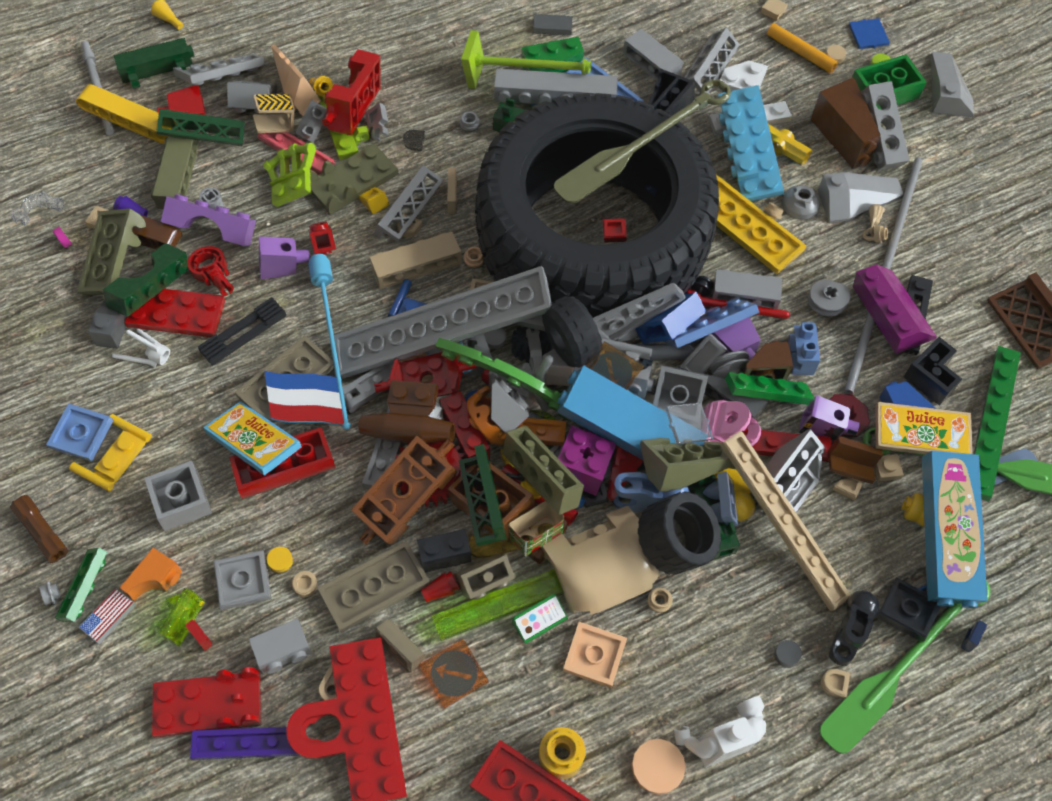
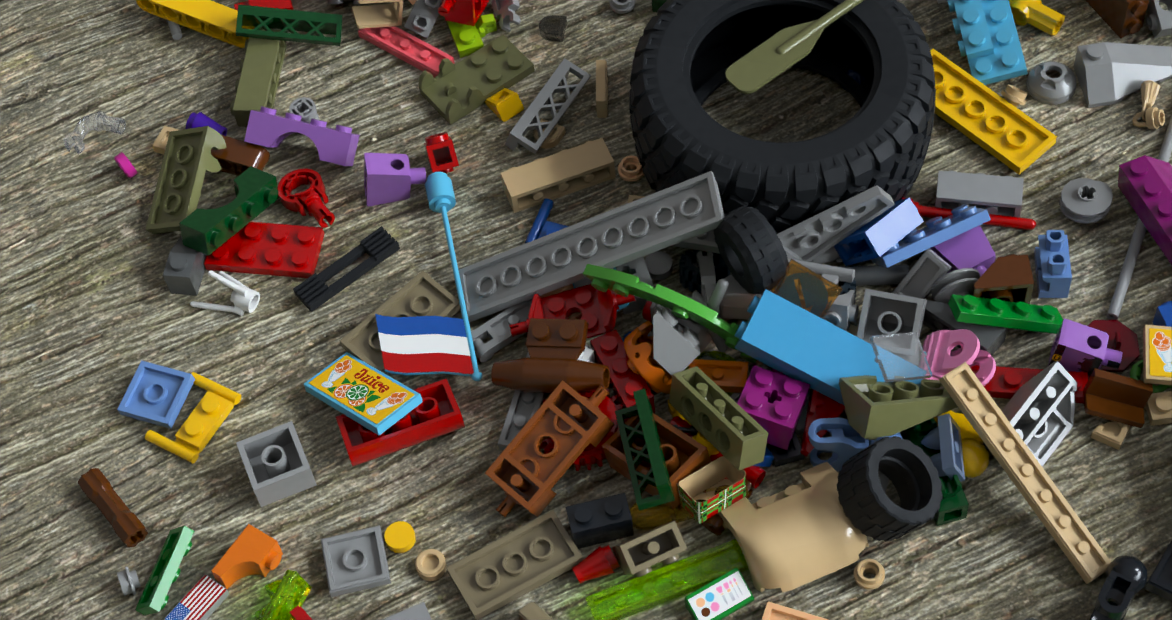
camera: 10 degrees right, 5 degrees down
lime plate [263,143,316,207] -> none
red tile [603,218,627,243] -> none
black bush [691,276,714,297] -> none

